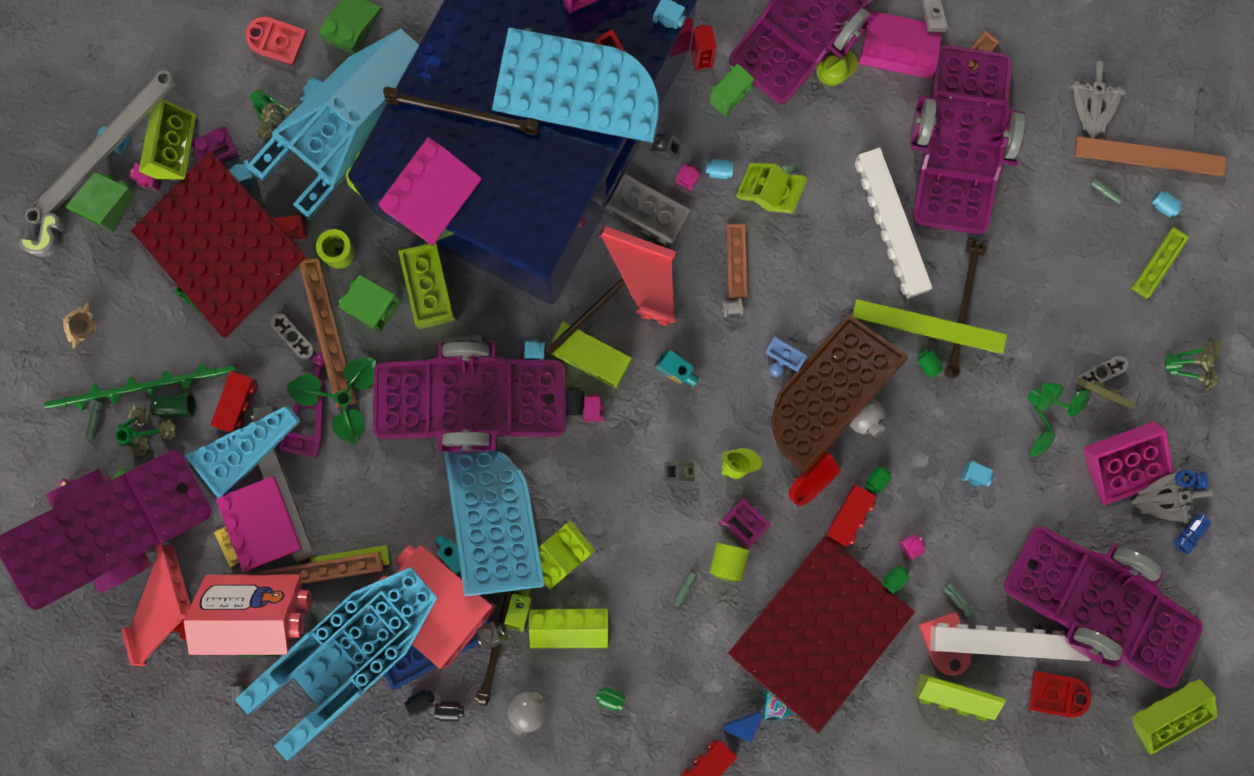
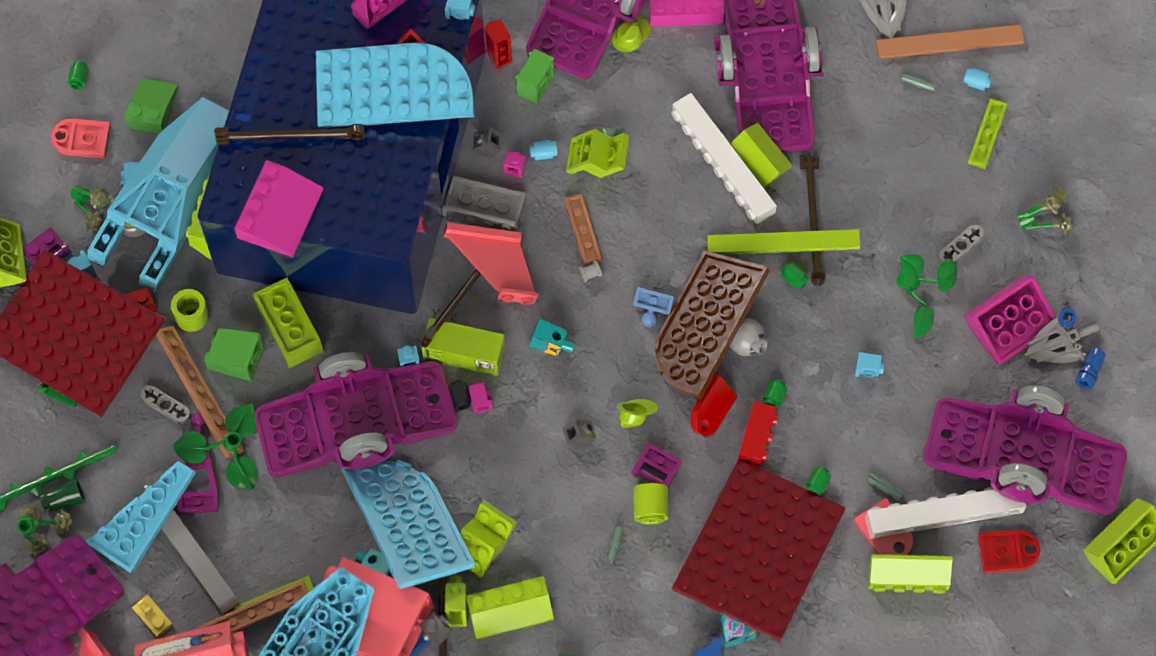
camera: 10 degrees left, 15 degrees down
red brick [210,371,257,433] -> none
dark pink slope [216,476,302,573] -> none
dark pink brick [898,533,926,559] -> none
olive plate [1076,378,1136,409] -> none
blue bush [1193,472,1208,490] -> none
none -> lime slope [730,123,793,188]

